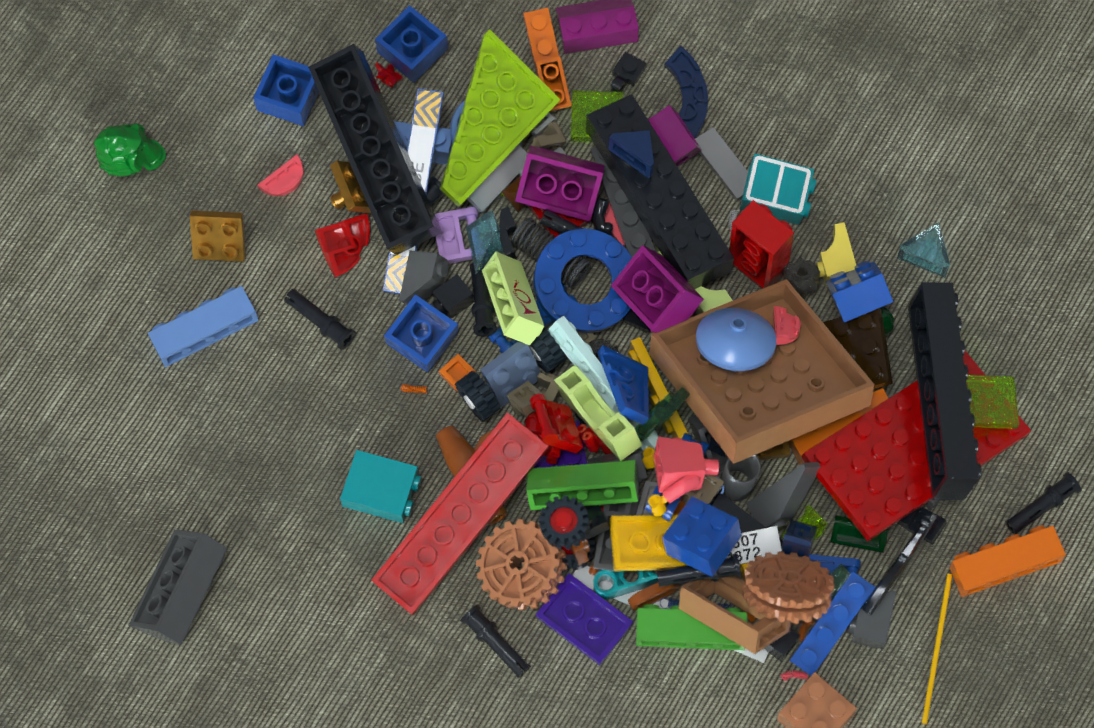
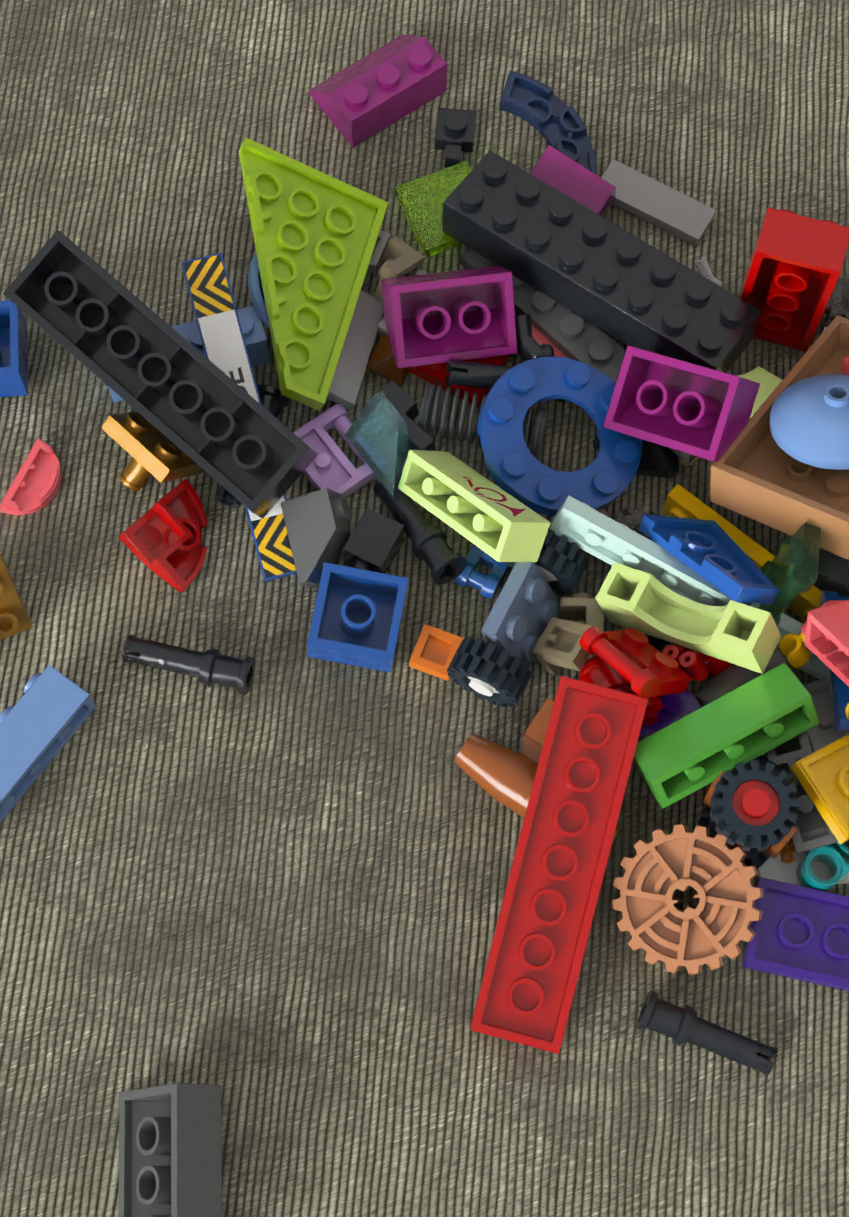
camera: 30 degrees left, 0 degrees up
teal brick [340,450,422,523] -> none
blue brick [375,5,448,83] -> none
red plant [375,62,403,87] -> none
orange leg [401,384,427,394] -> none
orange slope [523,8,572,111] -> none
dark blue slope [608,130,654,179] -> none
teal brick [739,153,816,225] -> none

